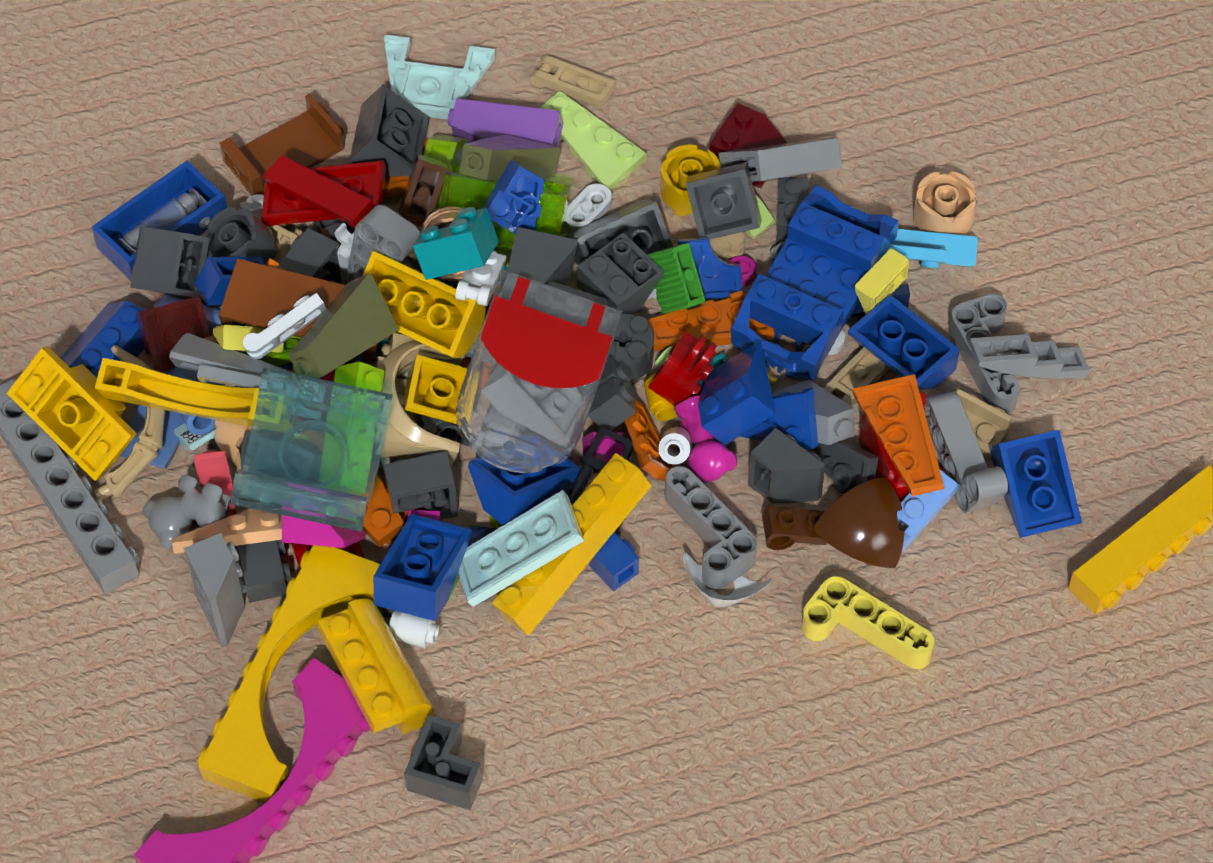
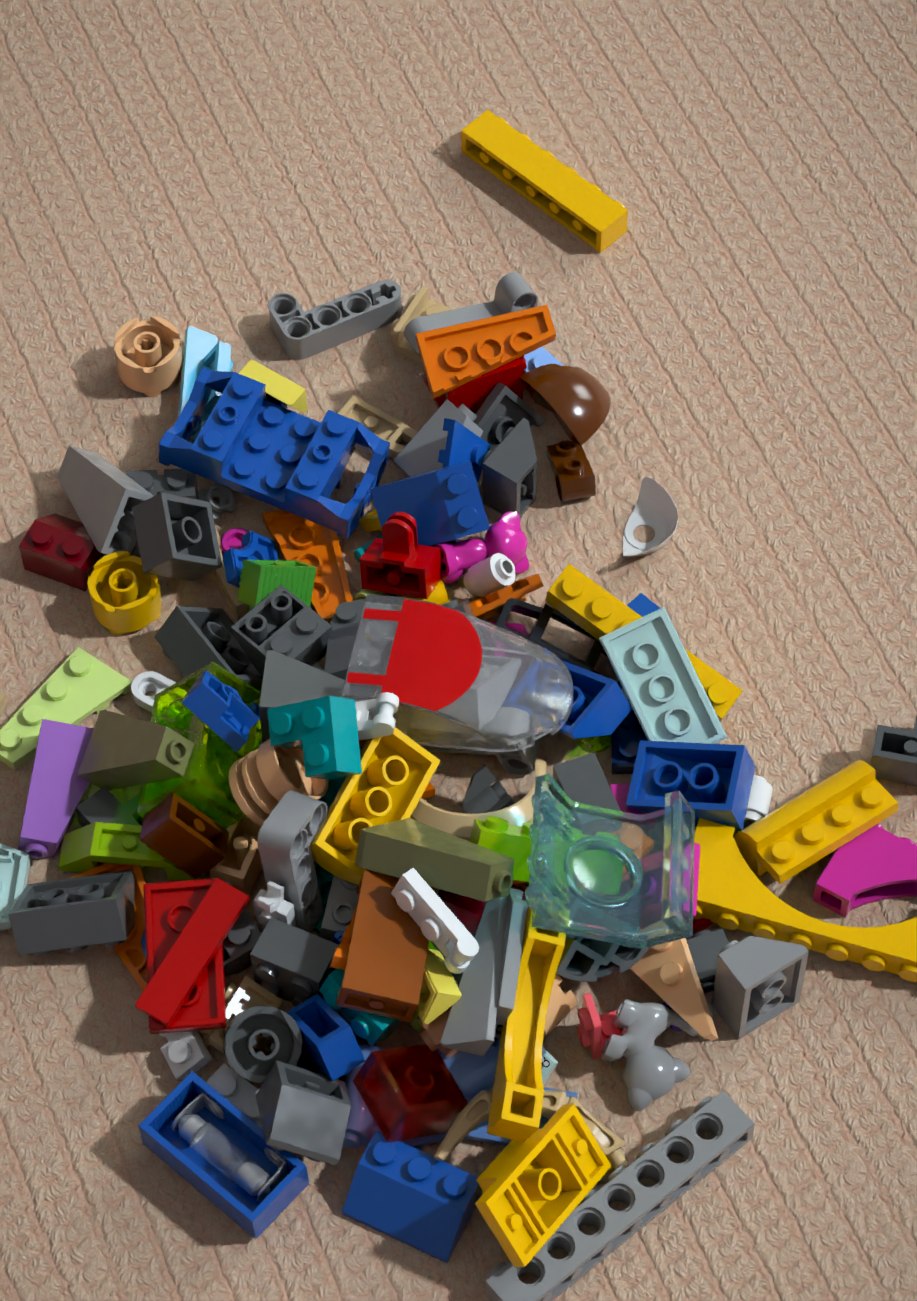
camera: 95 degrees left, 0 degrees up
dark orange panel [220,94,345,196] -> none
yellow slope [403,354,478,427] -> none
light grey beam [664,466,757,589] -> none
light yellow beam [802,576,934,669] -> none
blue slope [847,295,960,389] -> none
light grey slope [969,334,1090,379] -> none
blue slope [989,430,1082,538] -> none

